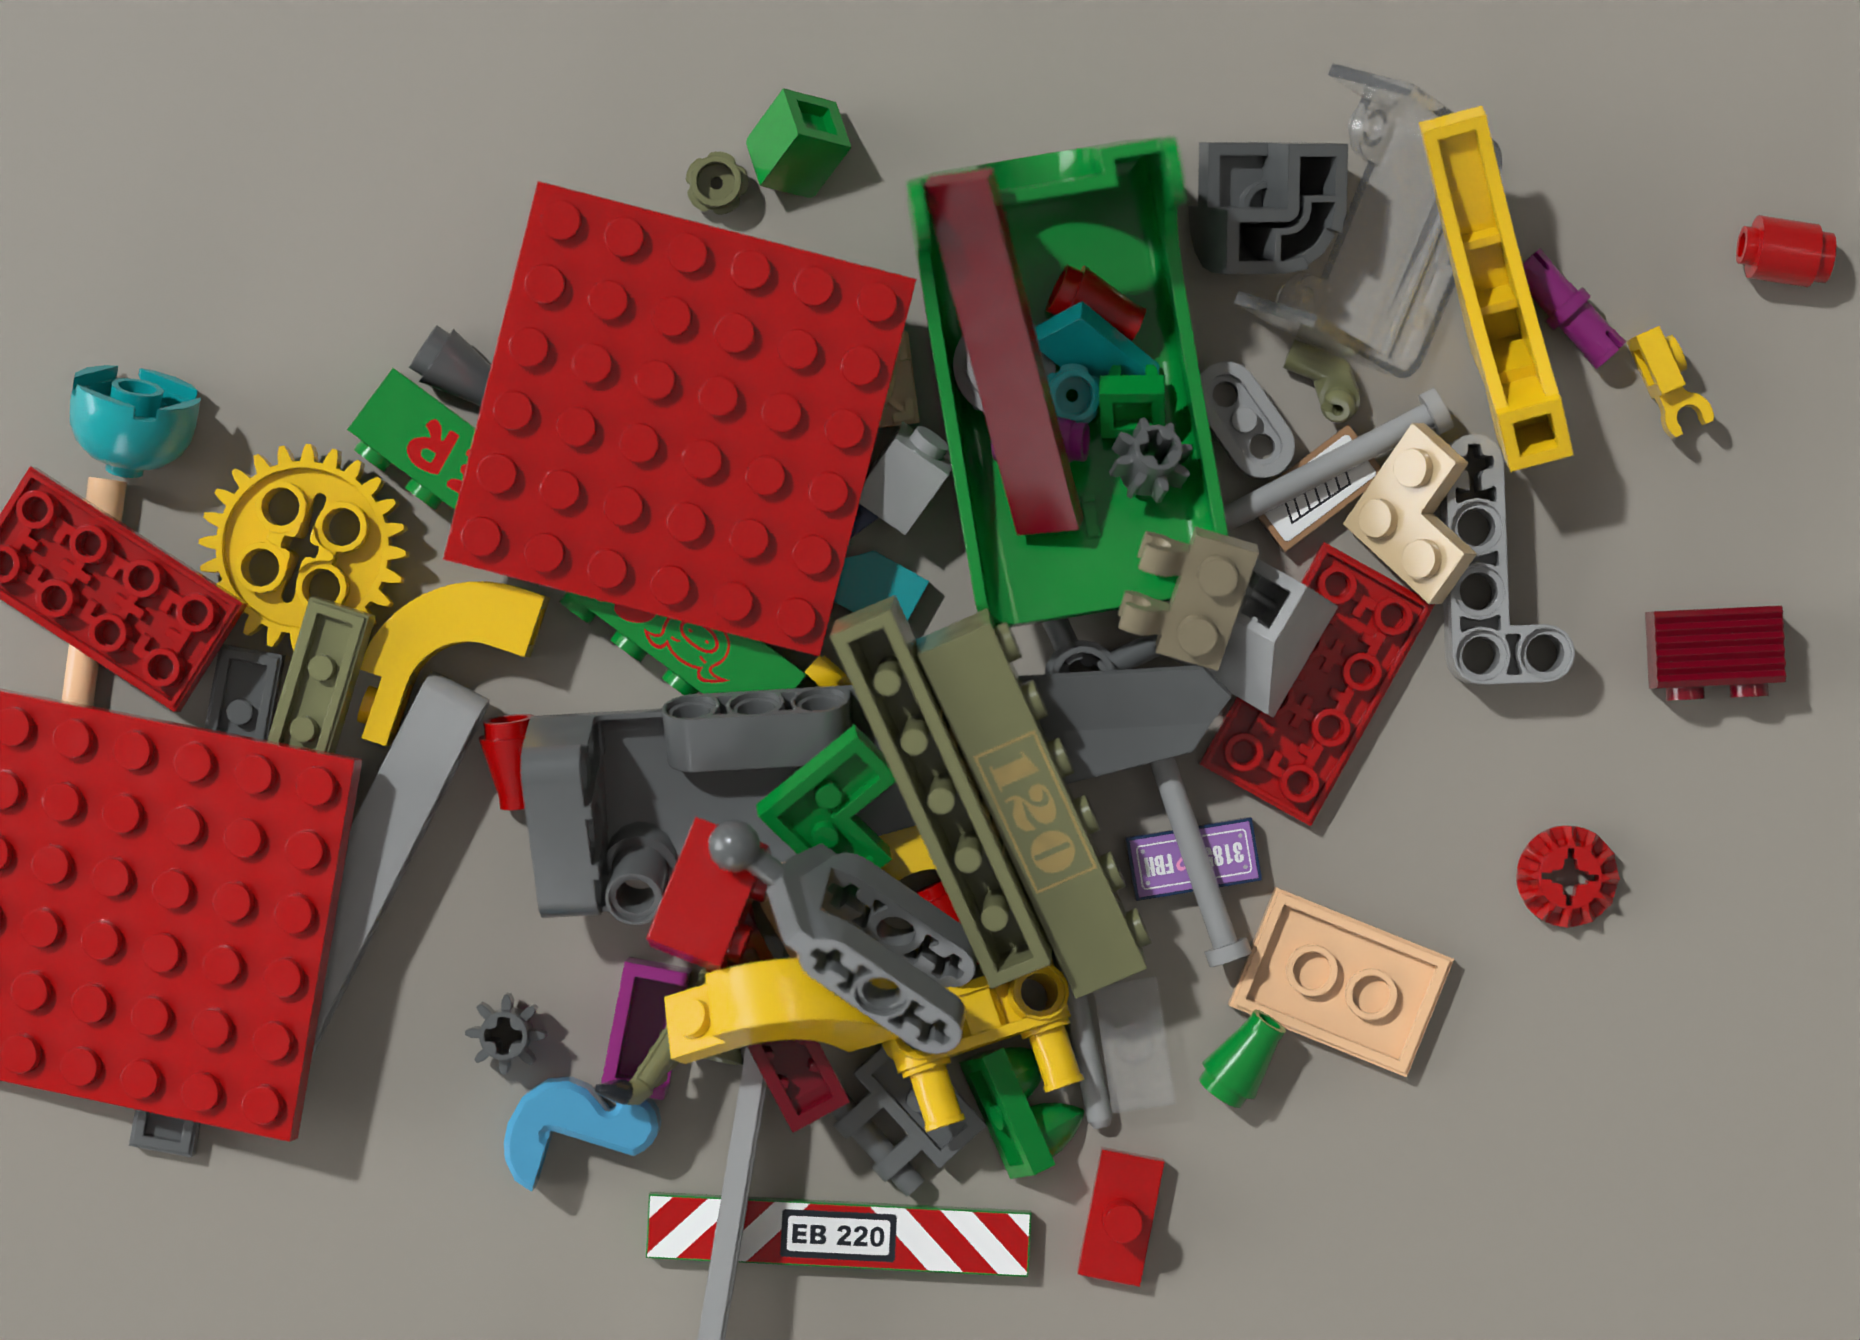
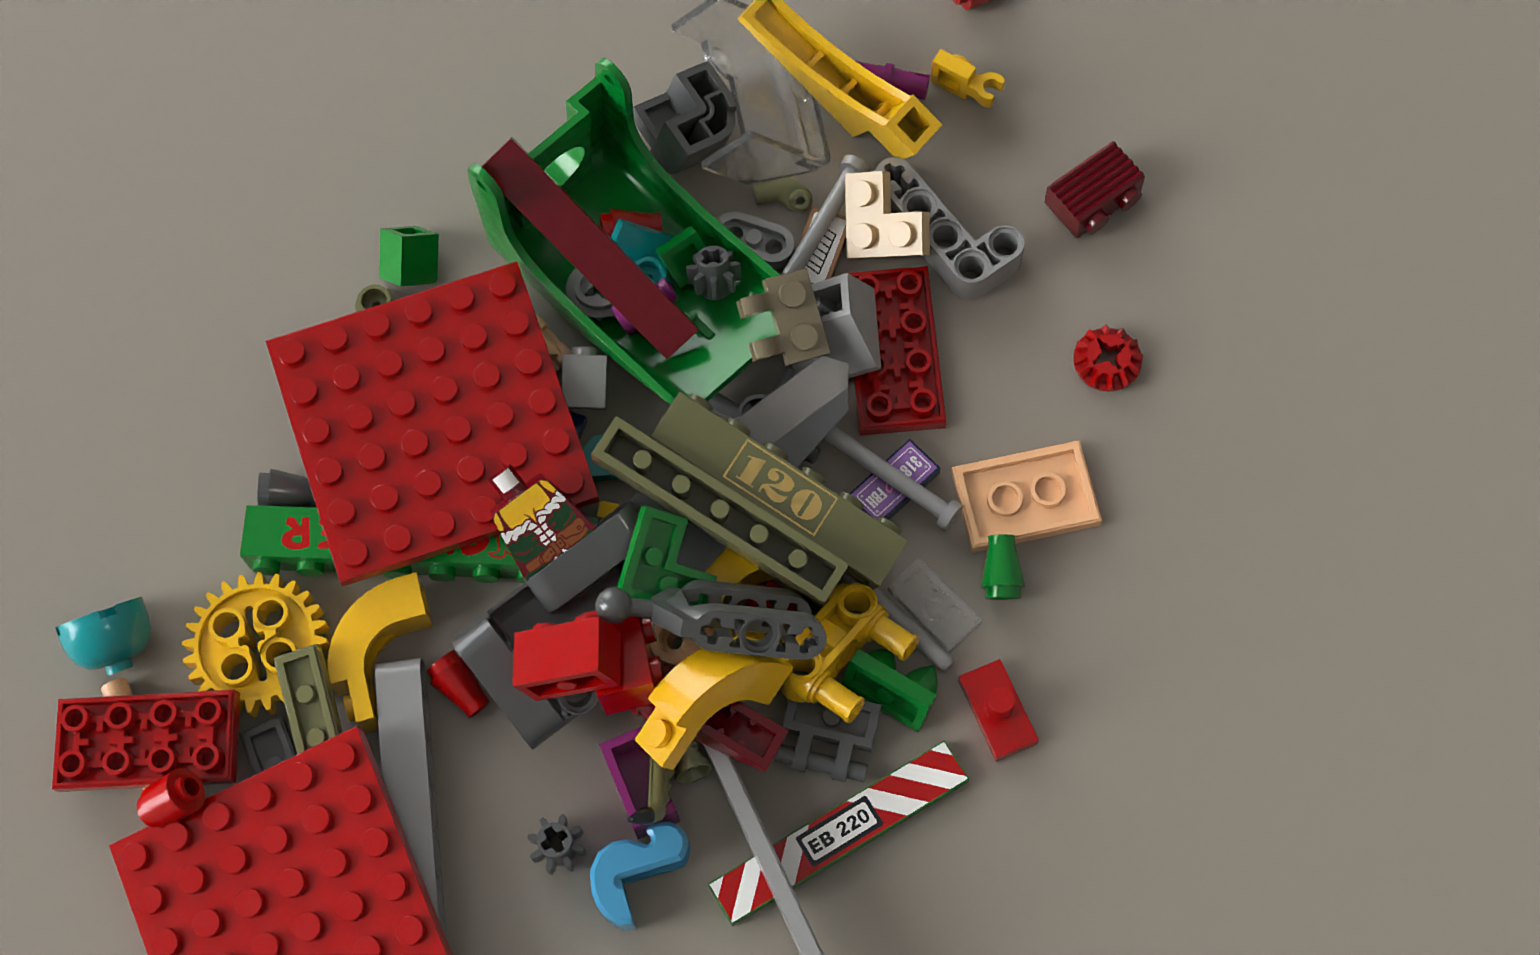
camera: 30 degrees left, 20 degrees down
none -> red brick [137,768,206,828]
none -> torso [489,464,596,581]
none -> red brick [513,614,621,701]

